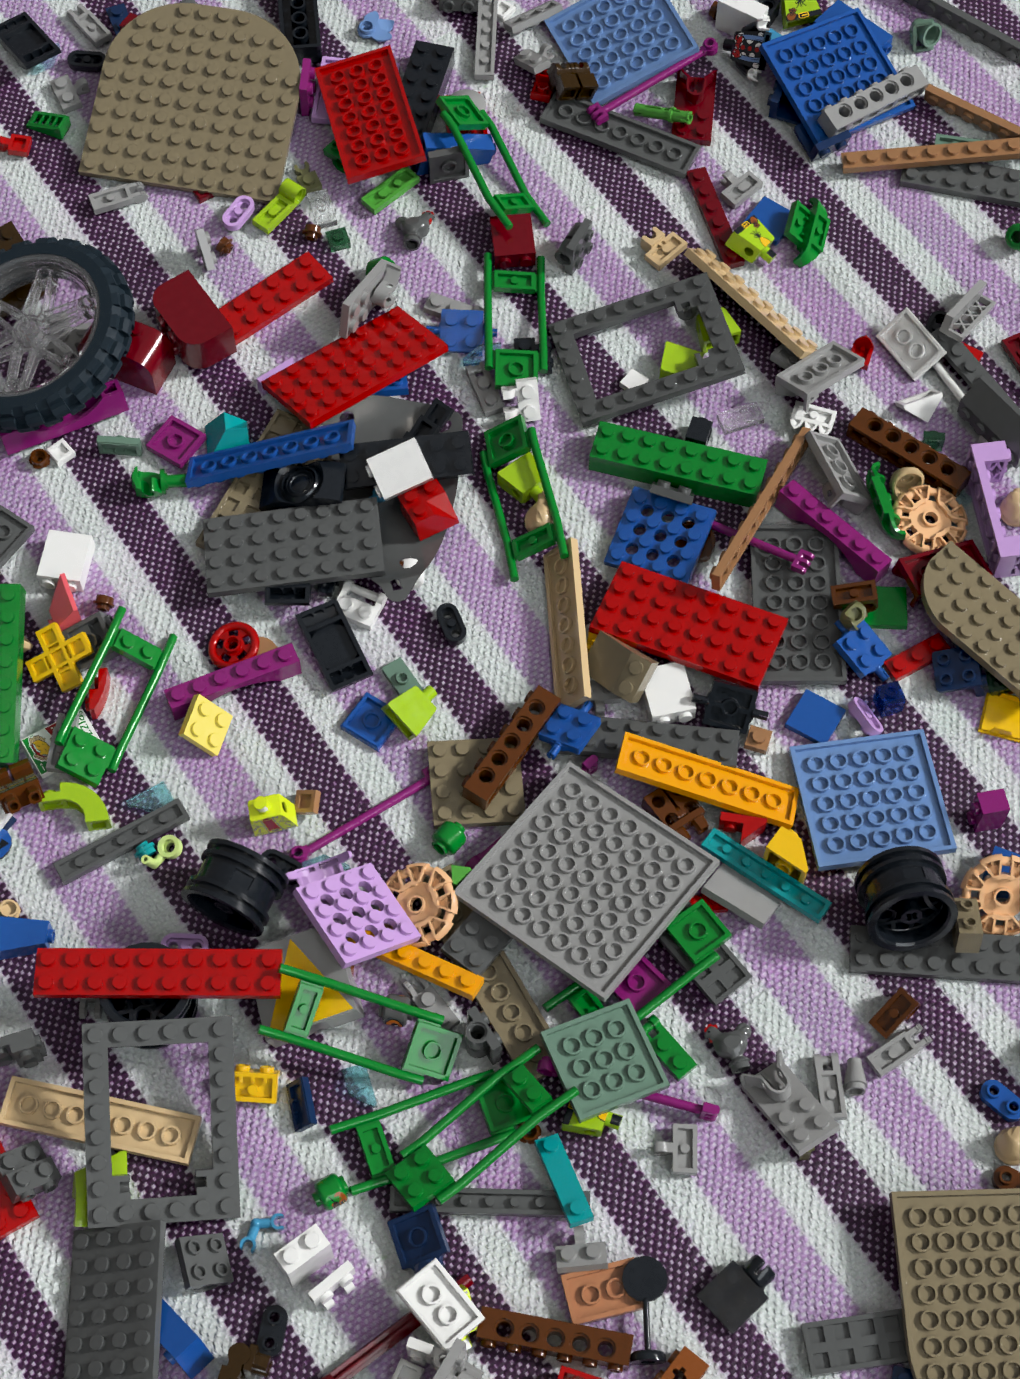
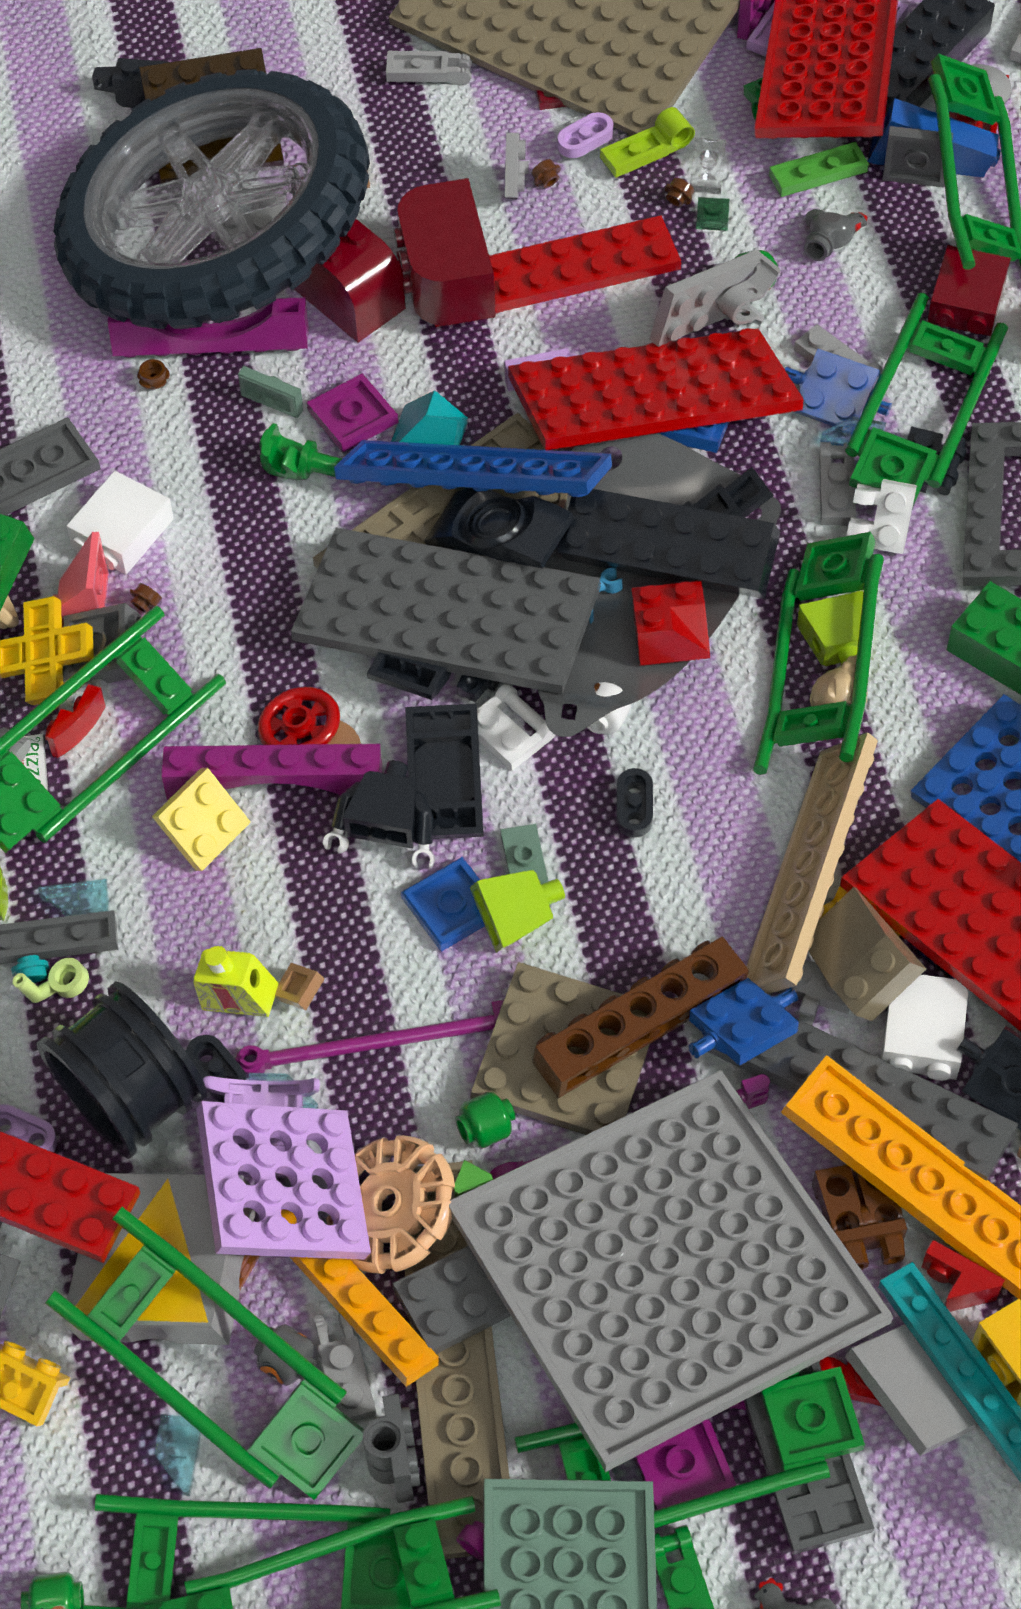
camera: 25 degrees right, 5 degrees down
white tile [45,438,76,467] -> none
dark blue plate [286,1076,317,1132] -> none
olive plate [294,161,323,196] -> none
white brick [365,438,434,501] -> none
none -> black torso [323,760,435,868]

